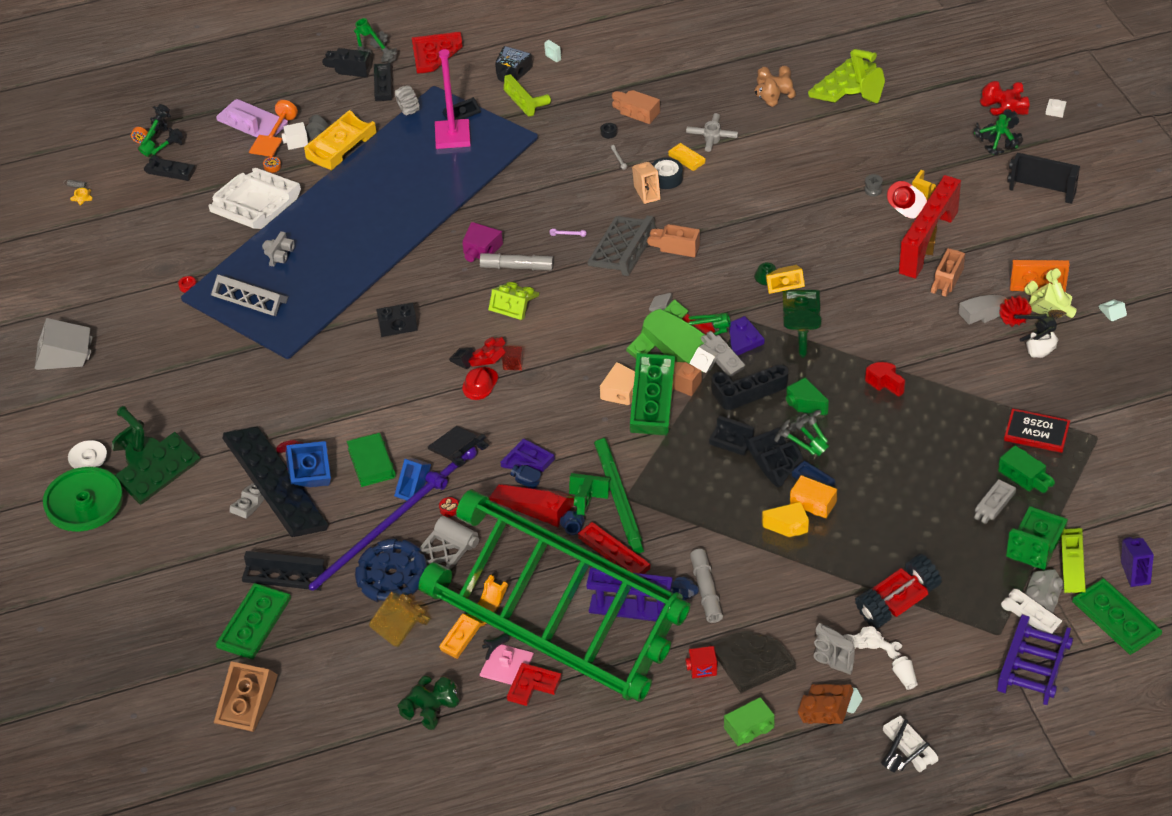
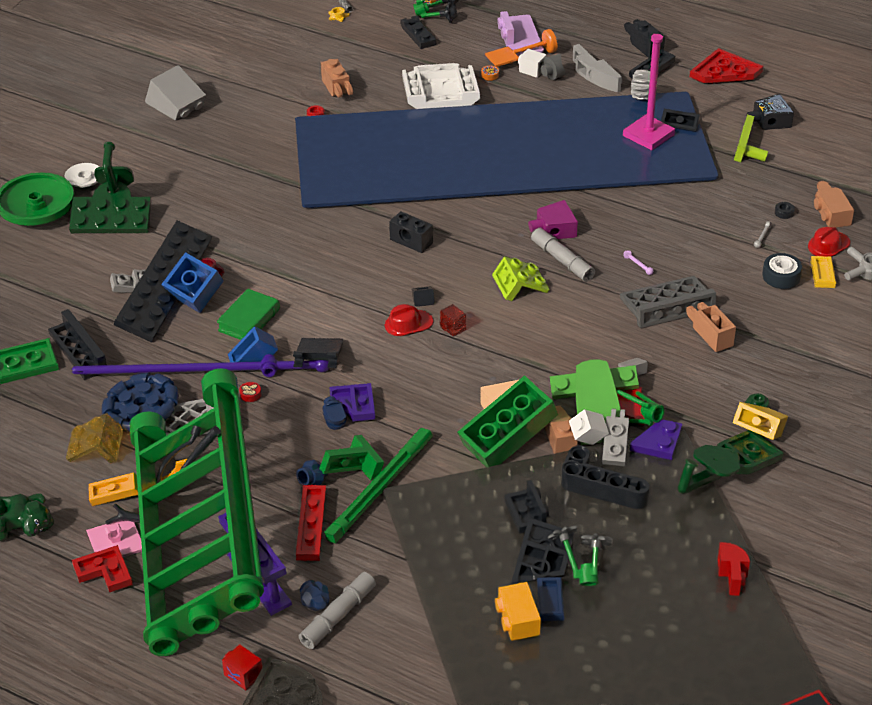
camera: 45 degrees right, 5 degrees down
light grey fence [211,274,288,316] -> none
light grey hips [262,232,295,267] -> none
yellow piece [304,110,377,170] -> none
plant [354,18,397,63] -> none
red plate [468,337,506,367] -> none
red wedge [489,484,574,527] -> none
light aqua tile [545,40,561,62] -> none
light nougat torso [632,162,660,204] -> none
yellow slope [762,502,809,537] -> none
green slope [786,378,829,415] -> none
none -> black piece [156,425,221,484]
none -> nougat hinge [321,59,353,98]
none -> light grey slope [573,44,622,92]
none -> red piece [808,227,850,257]

